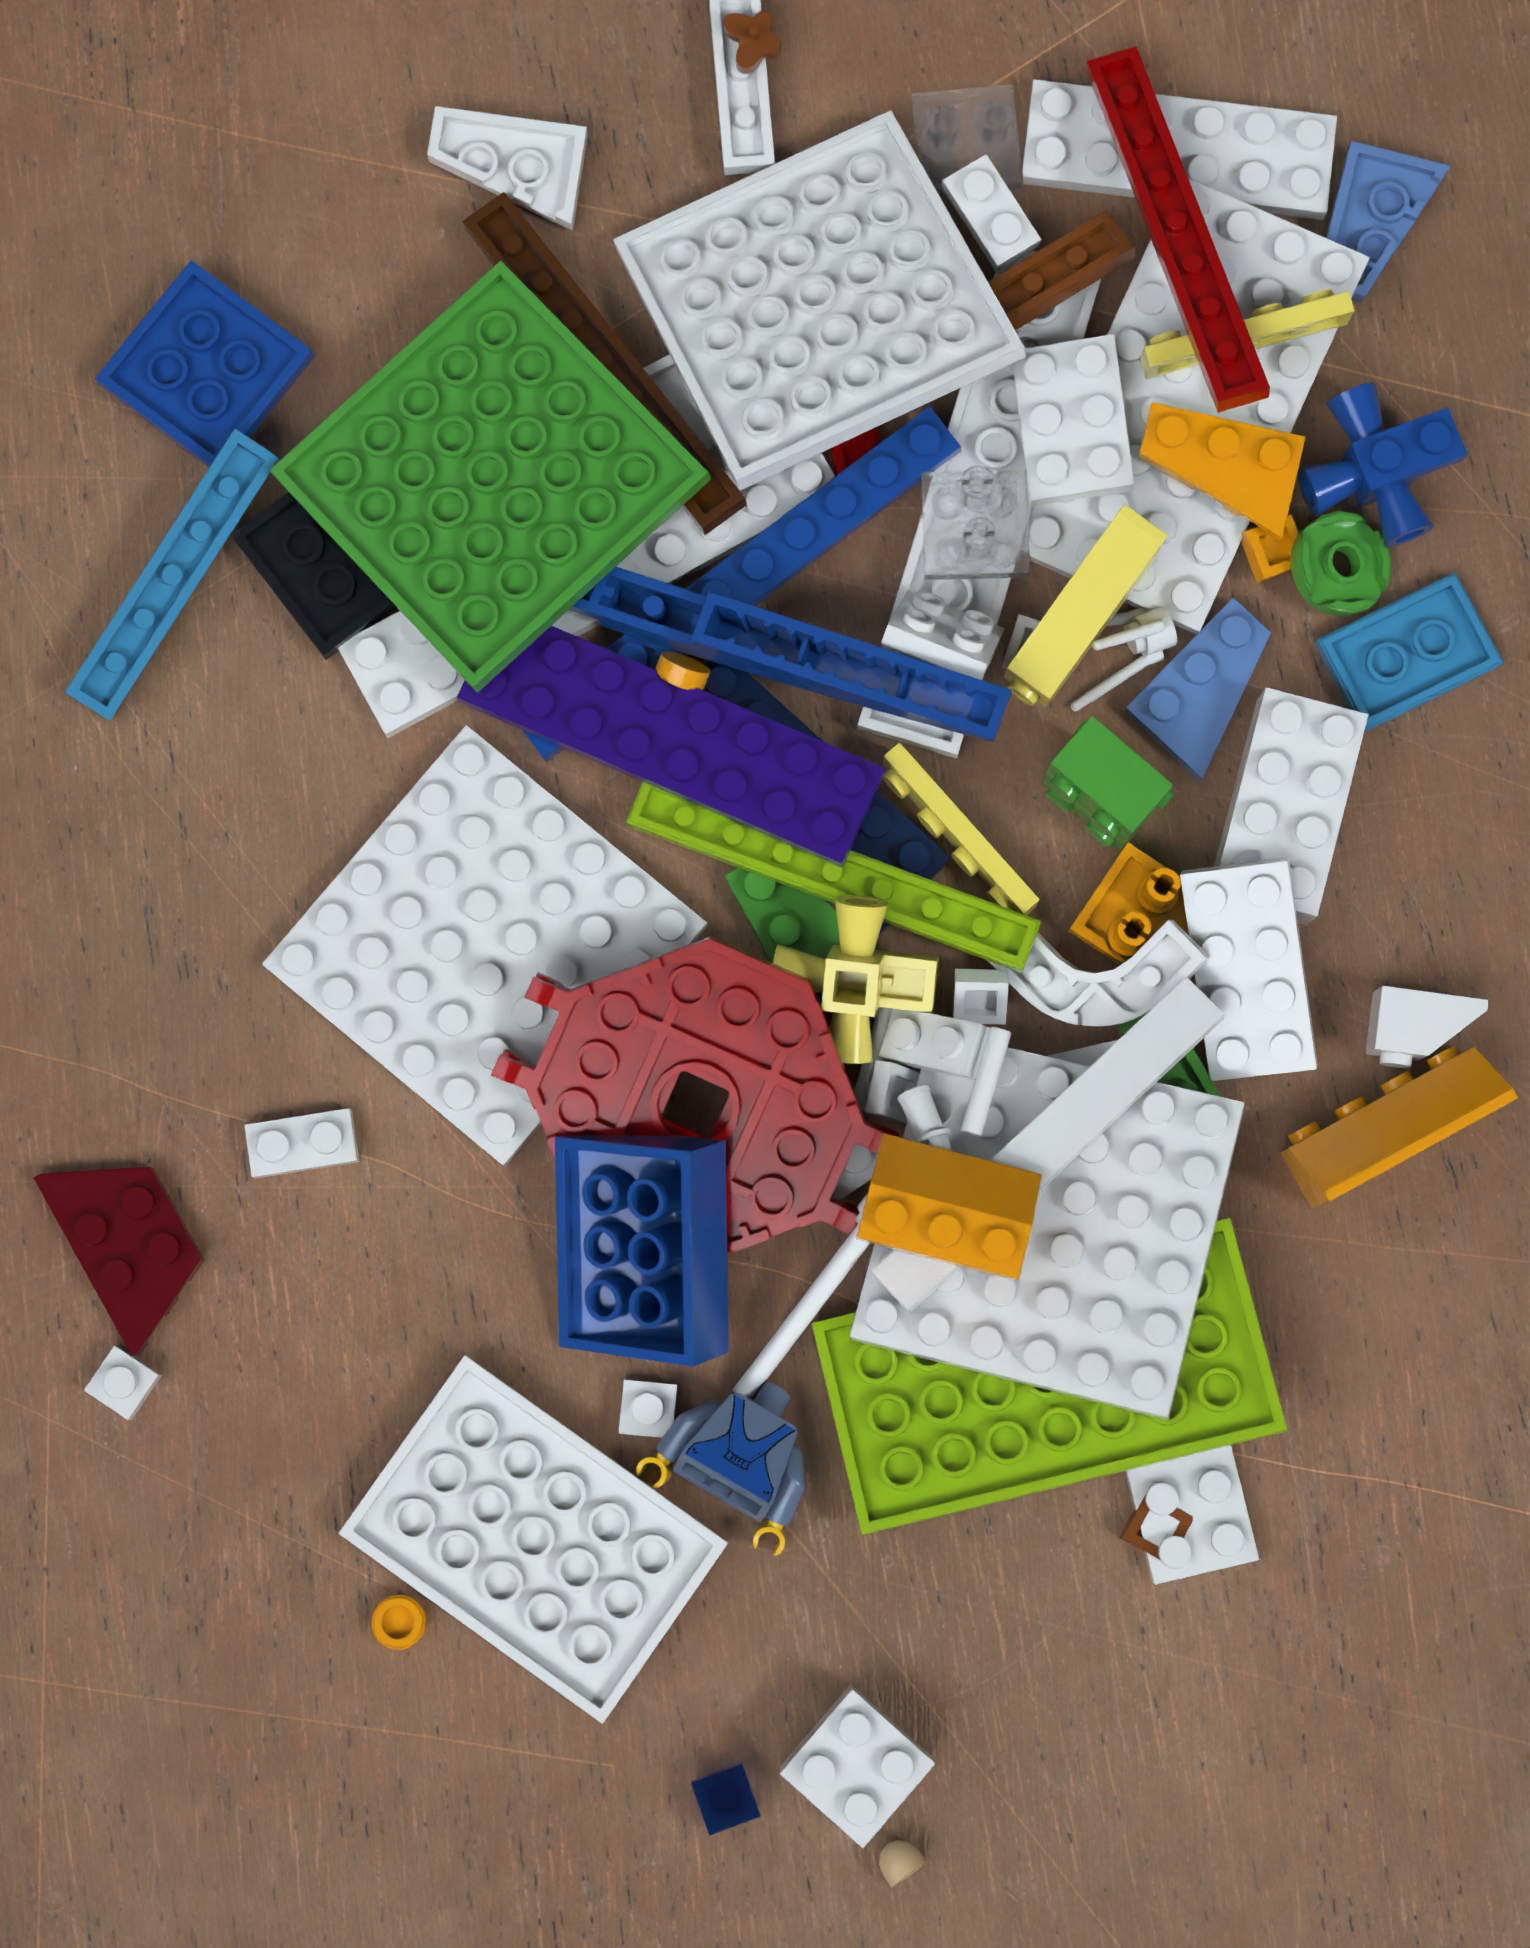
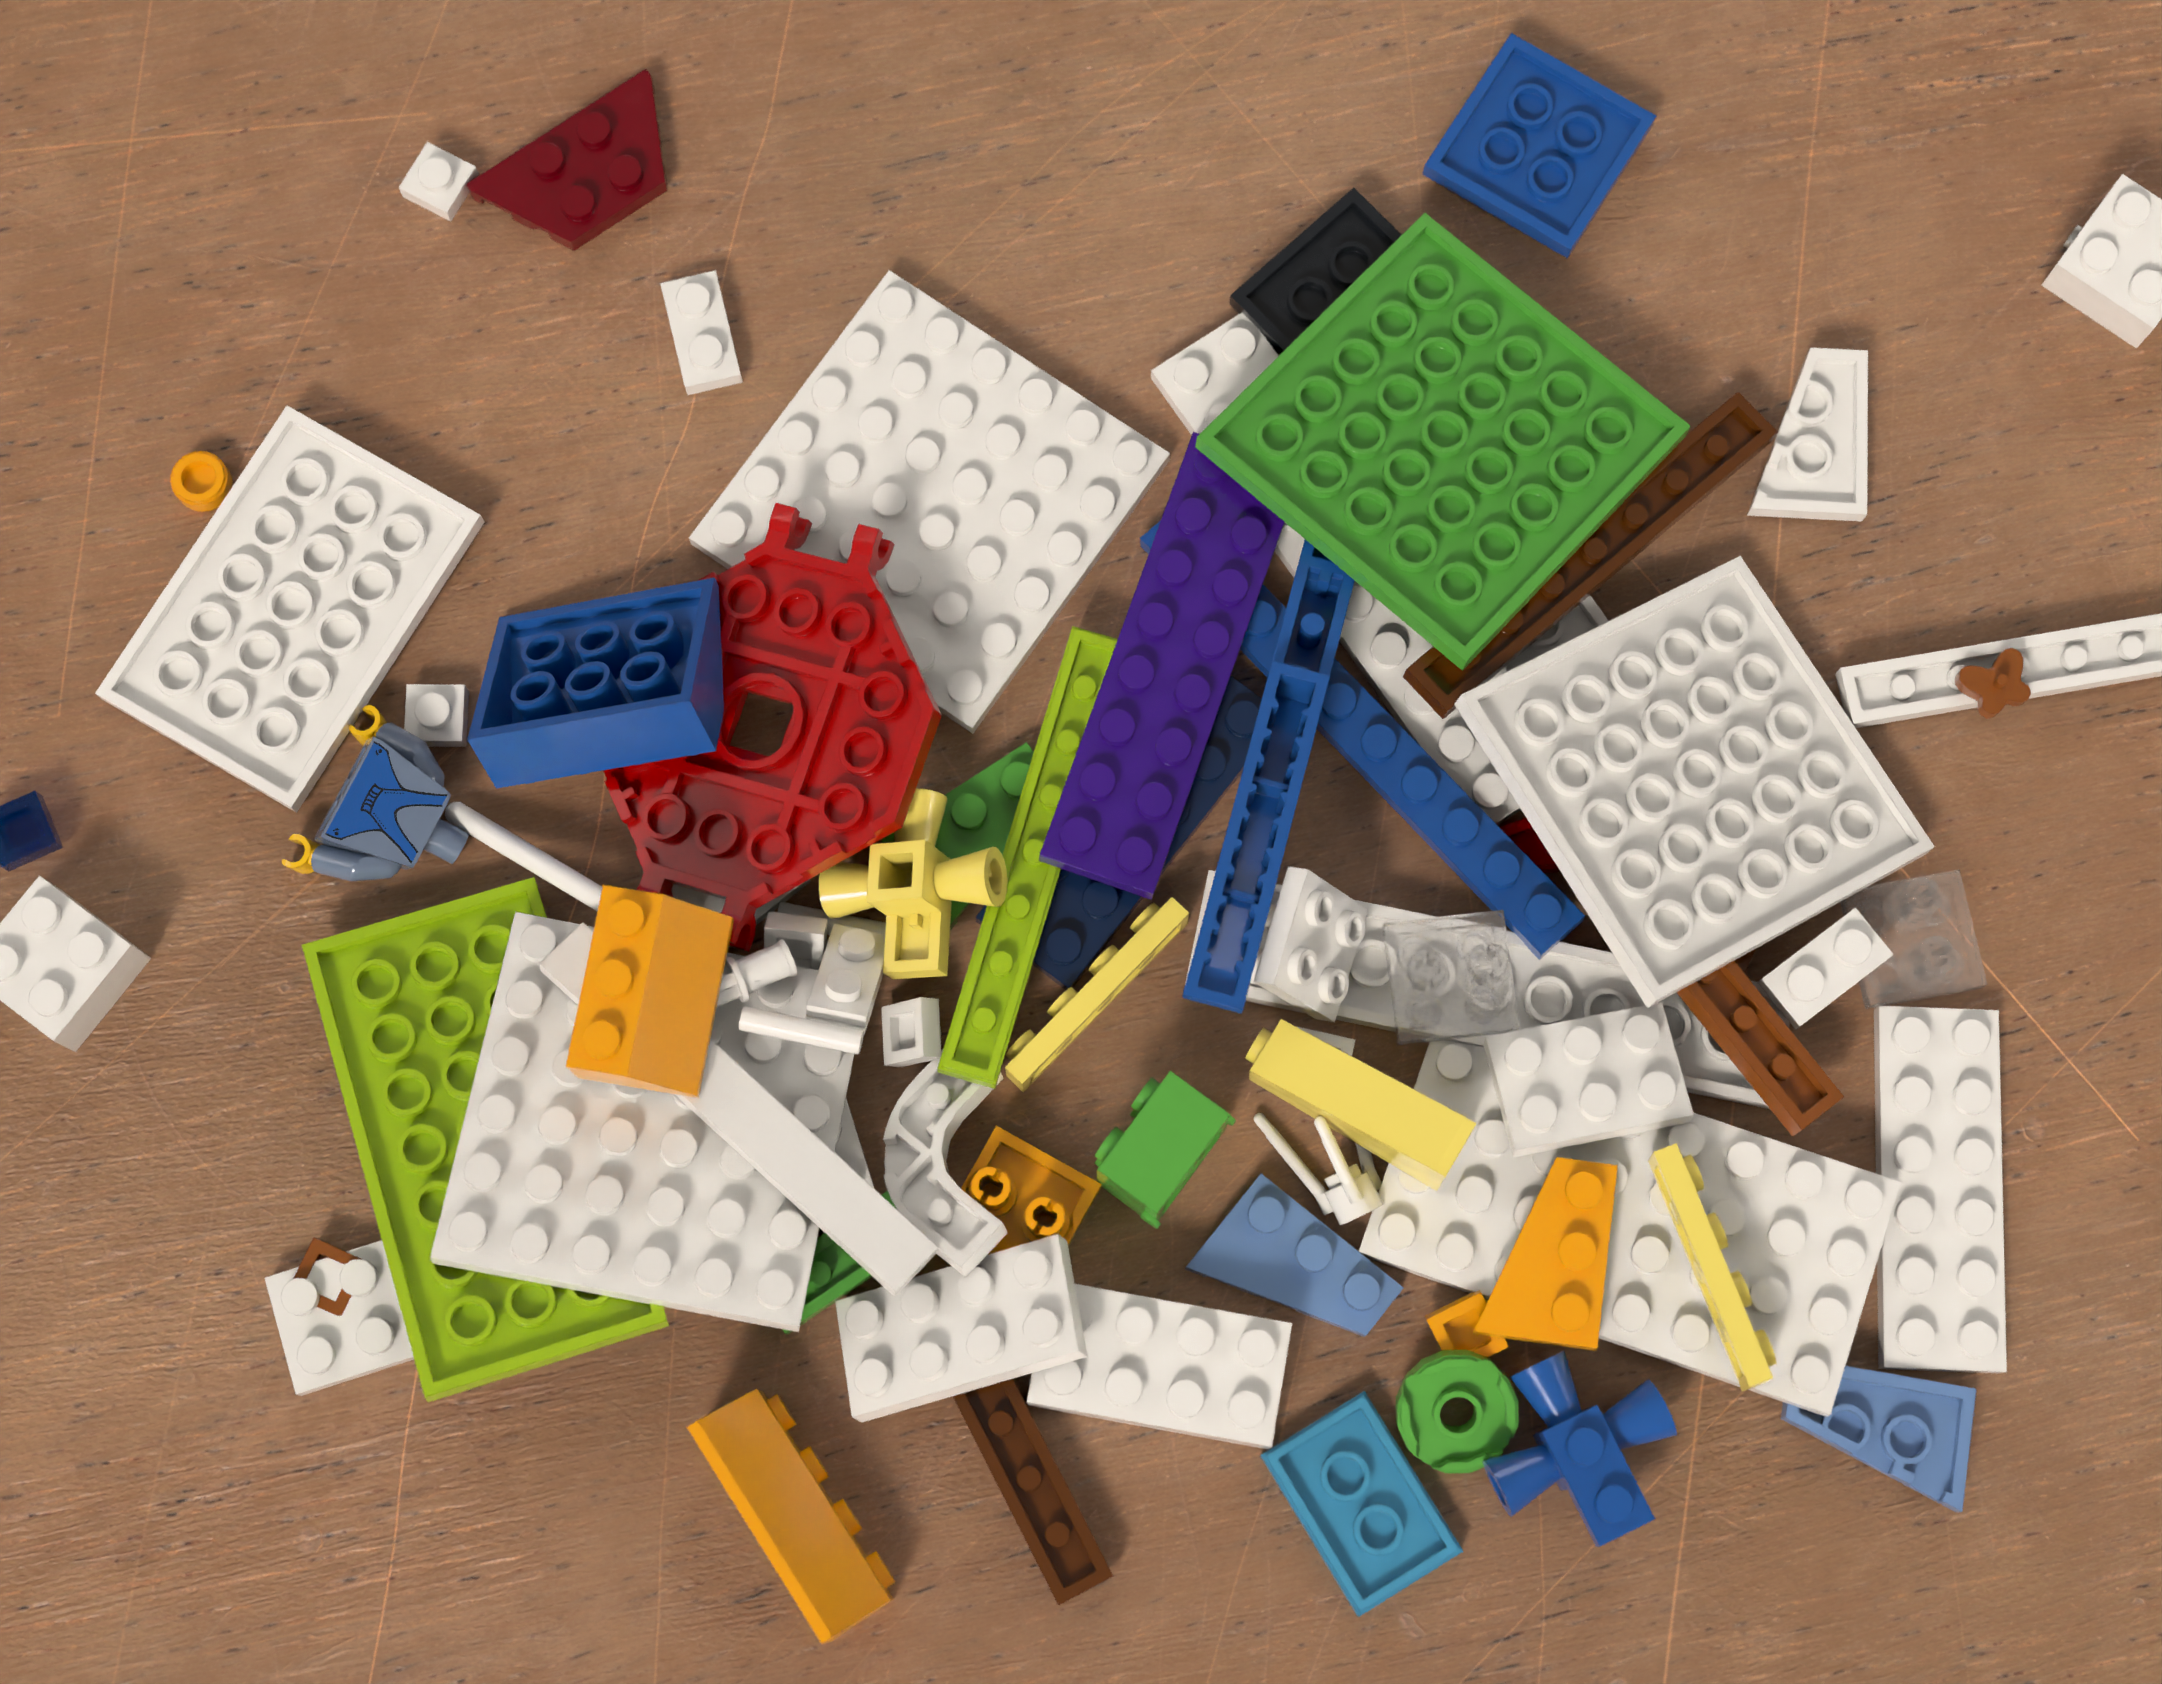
camera: 85 degrees right, 5 degrees down
dark azure plate [65,429,279,721] -> none
light orange tile [655,651,711,690] -> none
red plate [1087,46,1270,413] -> none
white slope [1366,986,1488,1068] -> none
none -> reddish brown plate [953,1379,1113,1606]

